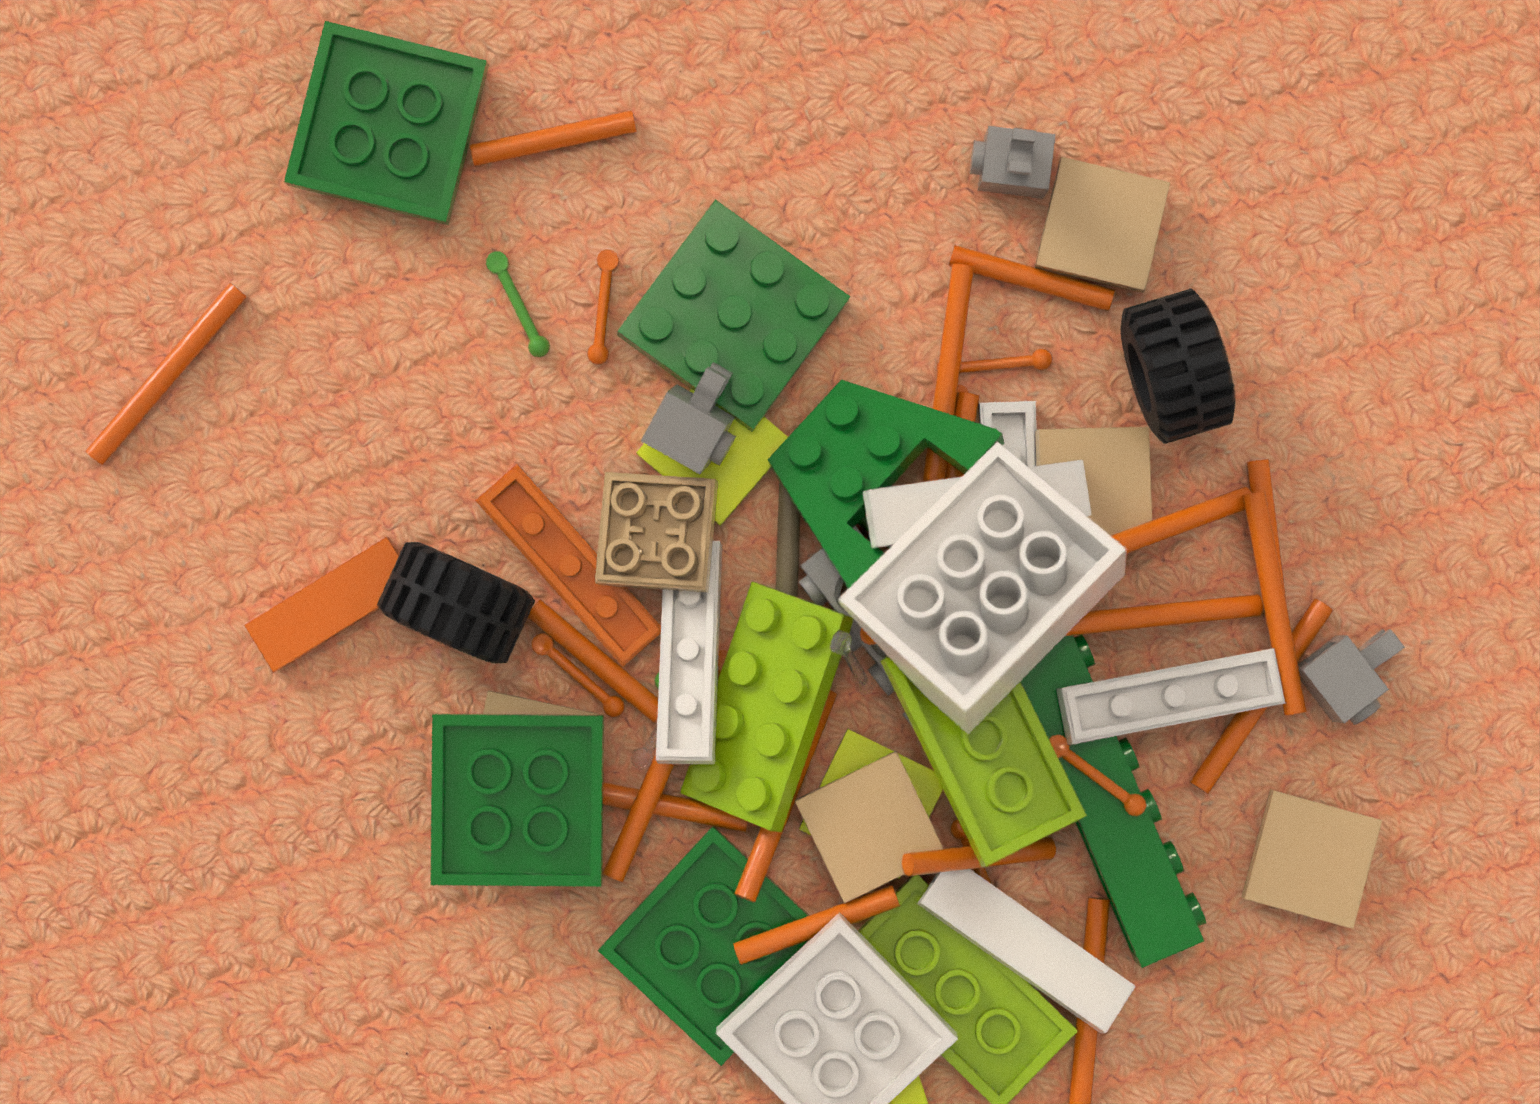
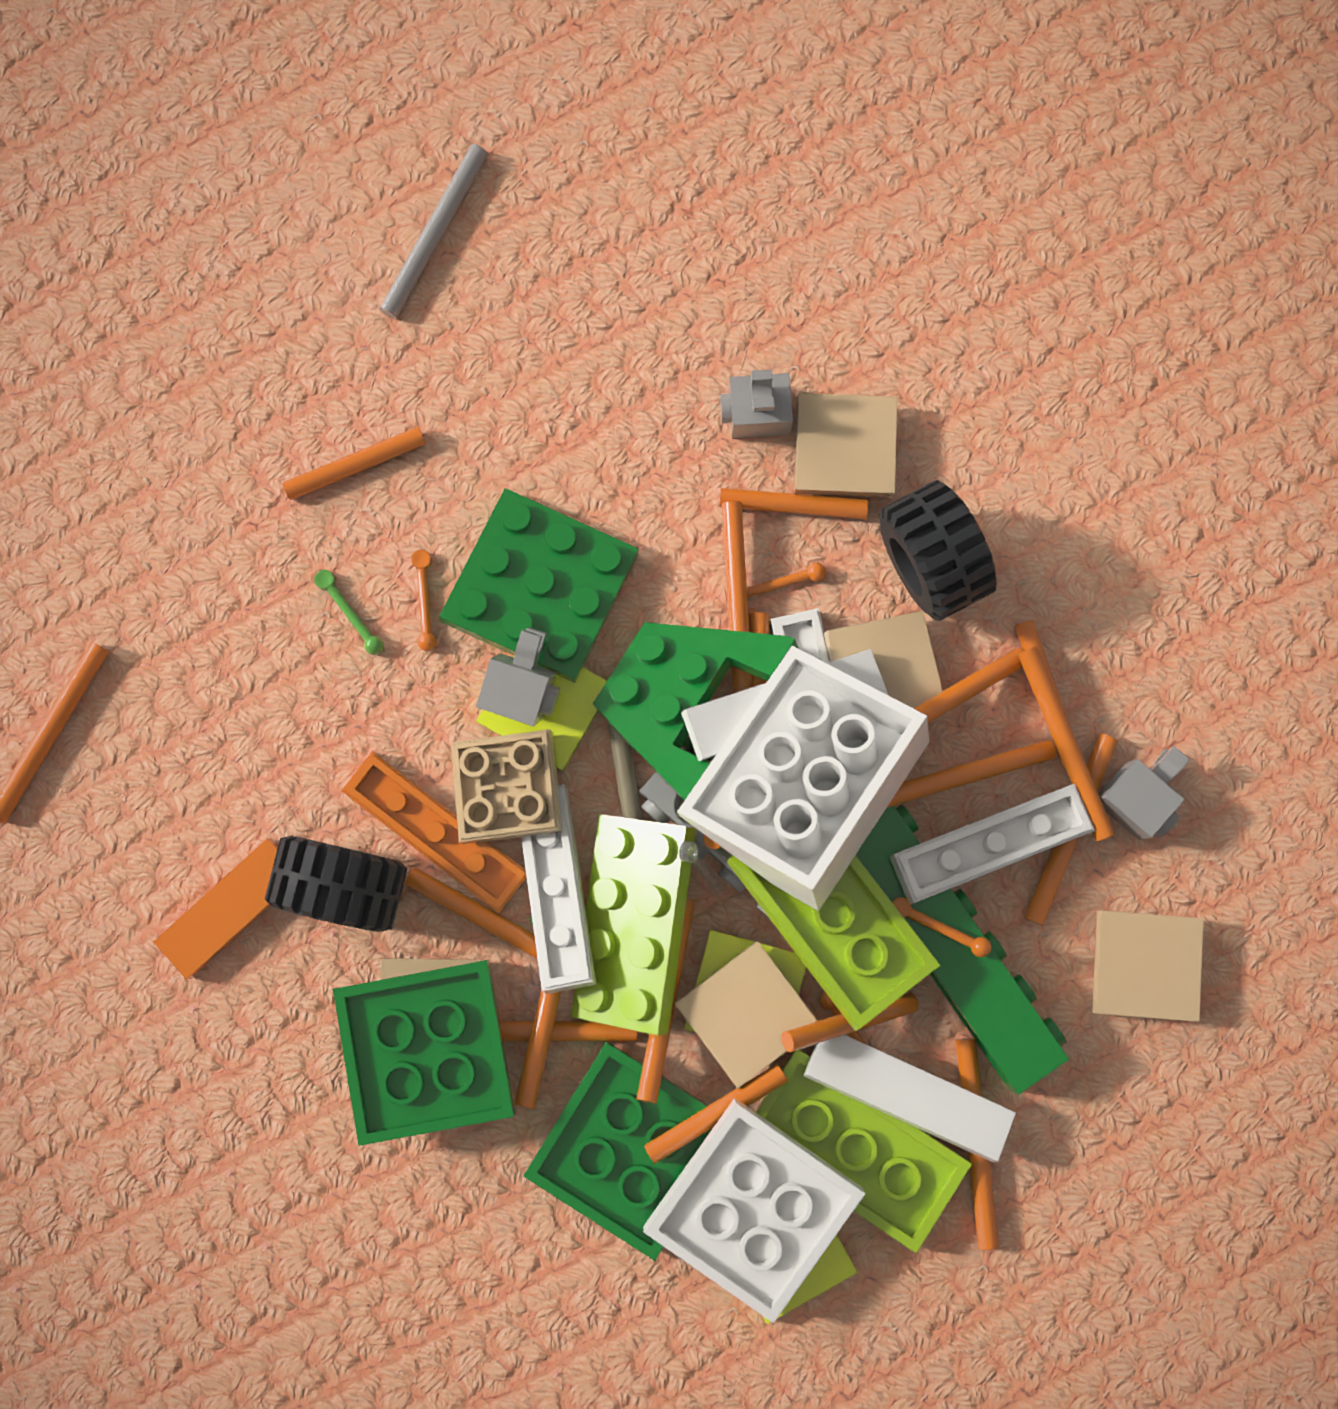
camera: 10 degrees left, 5 degrees down
green plate [284,21,489,225] -> none
orange hinge [531,633,625,718] -> none

